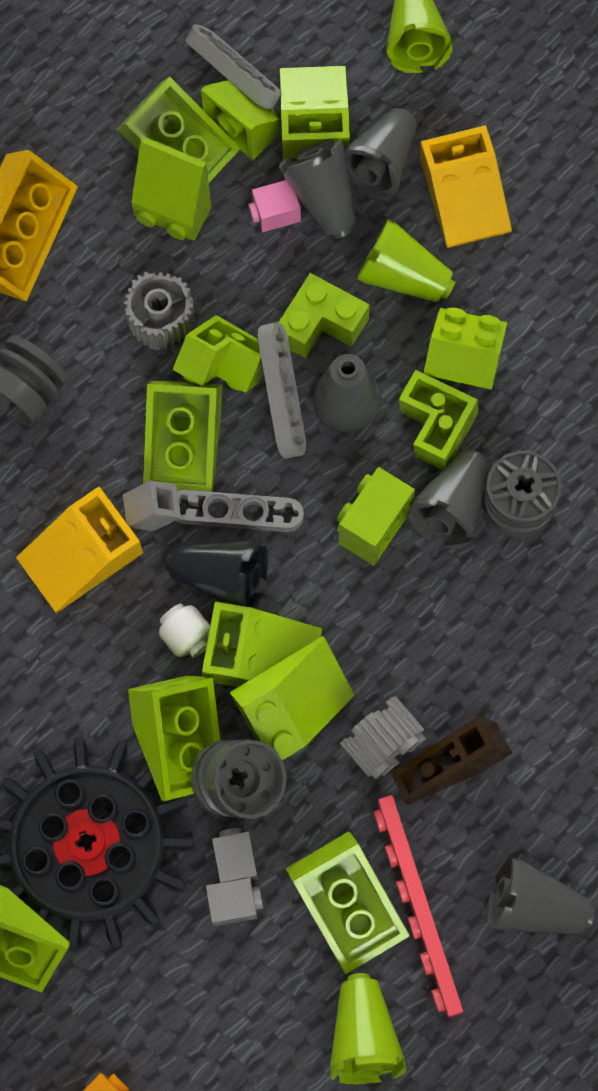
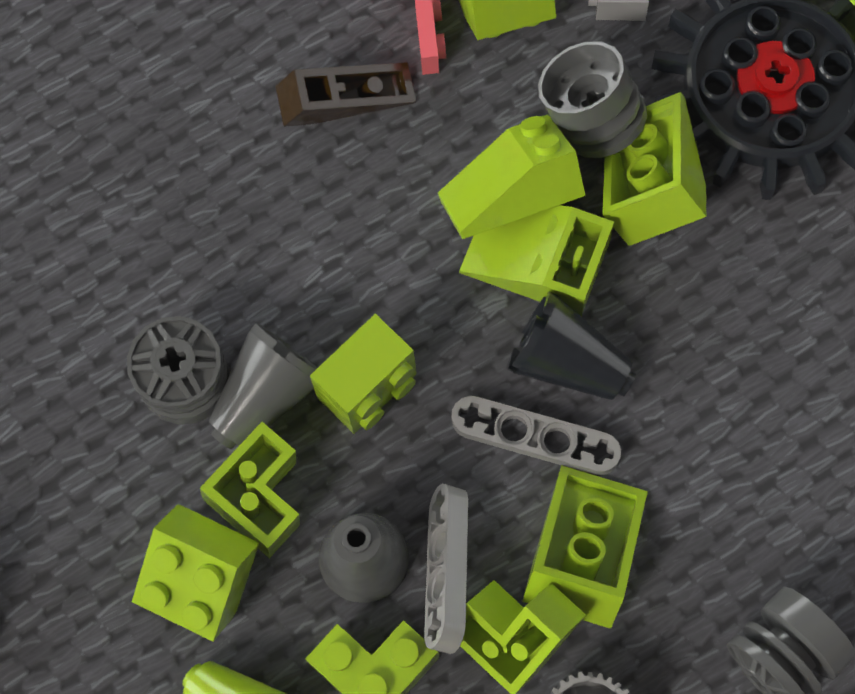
camera: 165 degrees left, 0 degrees up
yellow slope [16,487,143,613] -> none
light grey brick [123,480,181,531] -> none
white head [159,604,210,658] -> none
light grey brick [212,828,258,883] -> none
light grey brick [340,696,426,779] -> none

